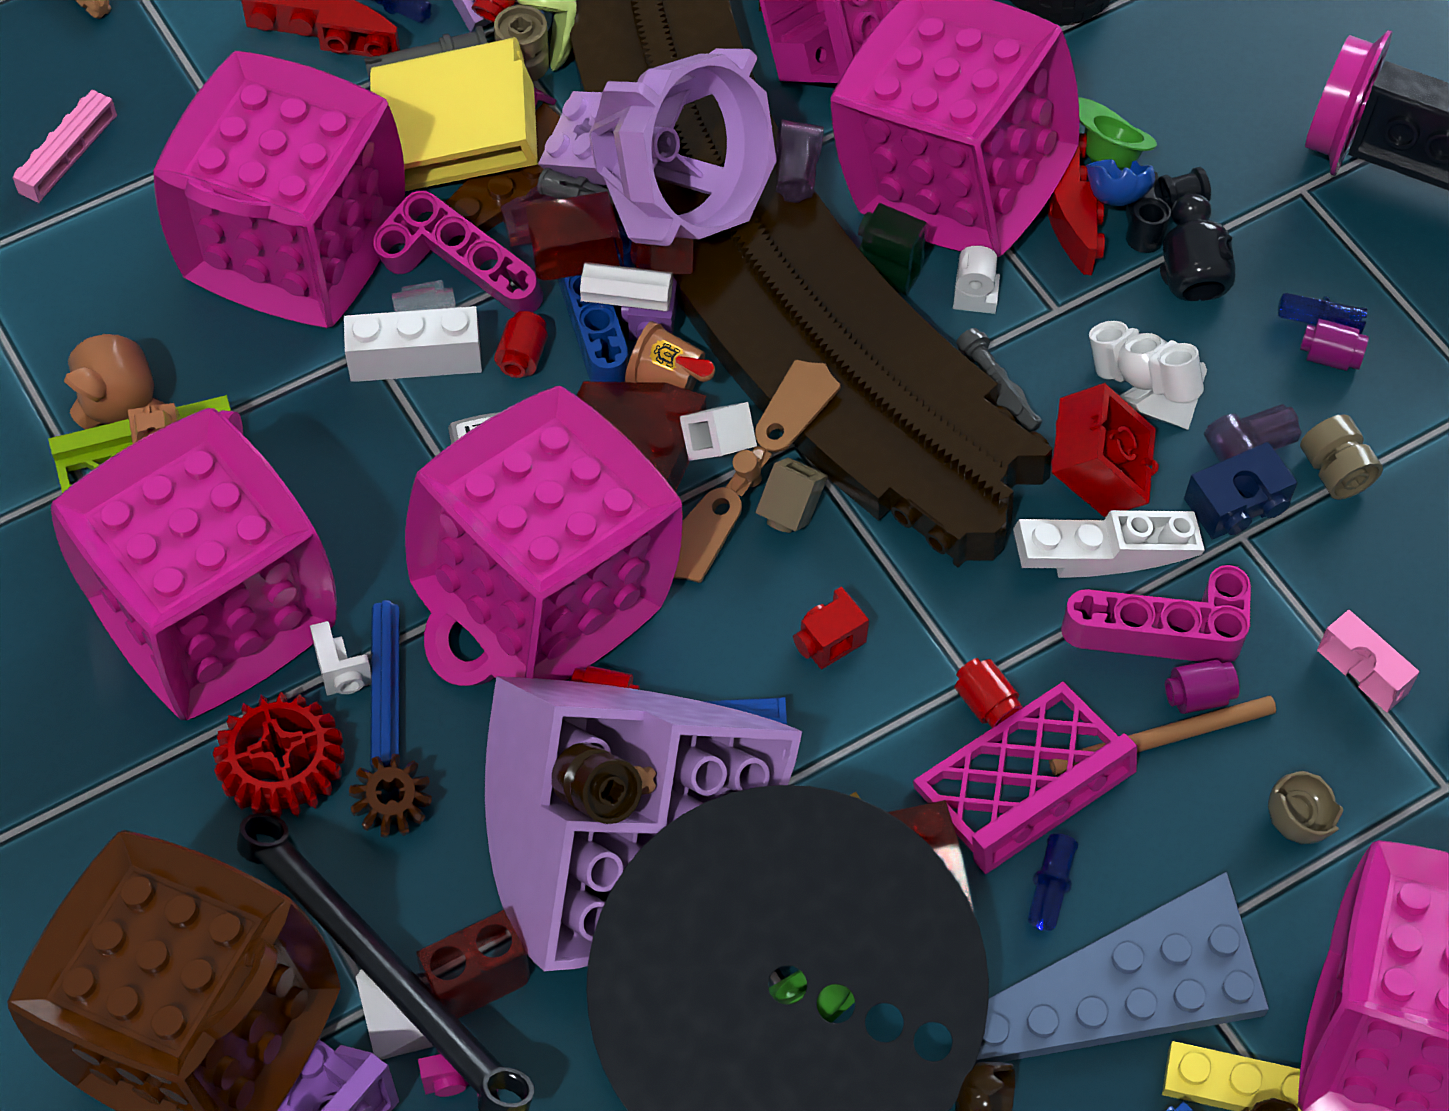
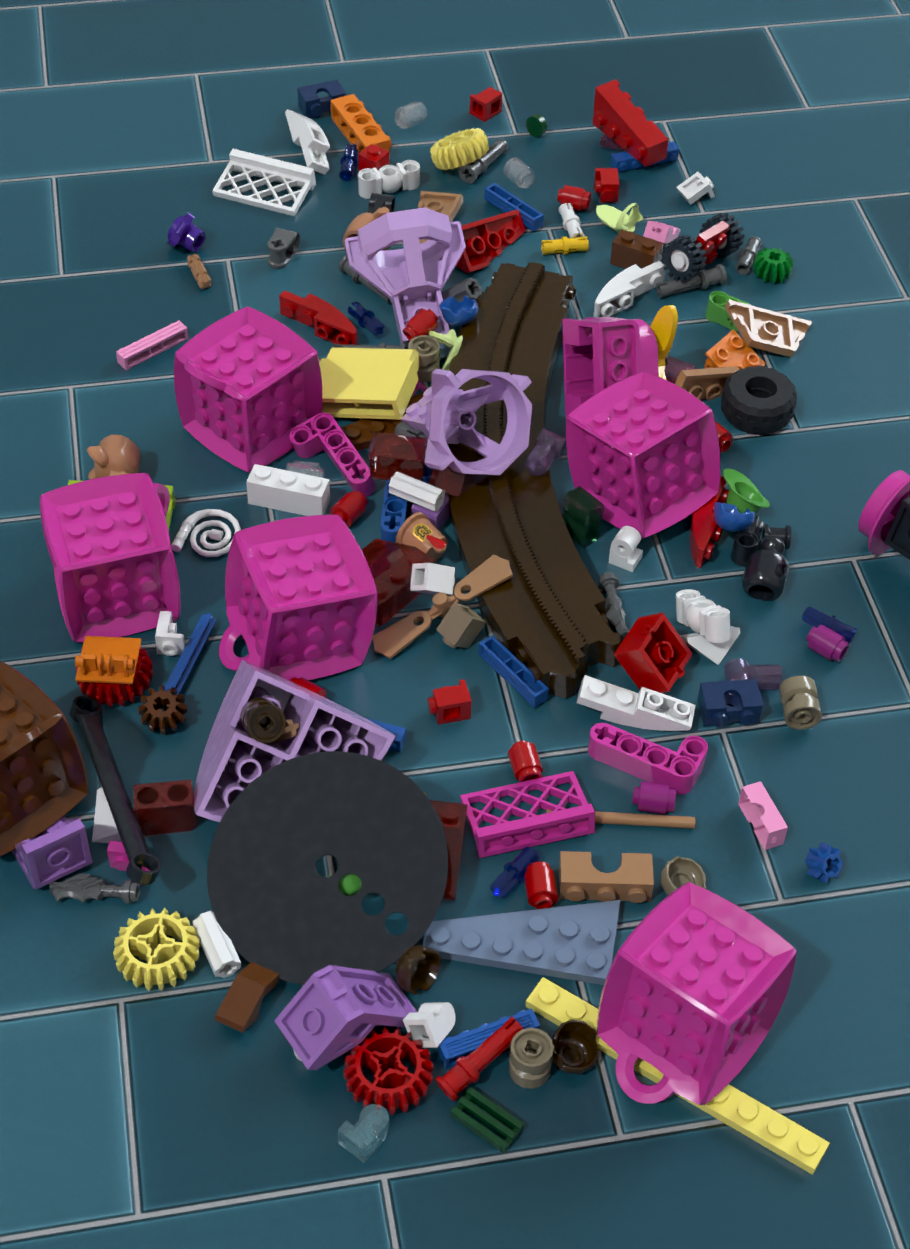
camera: 20 degrees right, 10 degrees down
none -> orange hinge [75,636,142,684]
none -> white piece [171,509,241,557]
none -> blue piece [478,635,549,708]
none -> red brick [524,861,558,909]
none -> medium nougat arch [558,851,654,903]

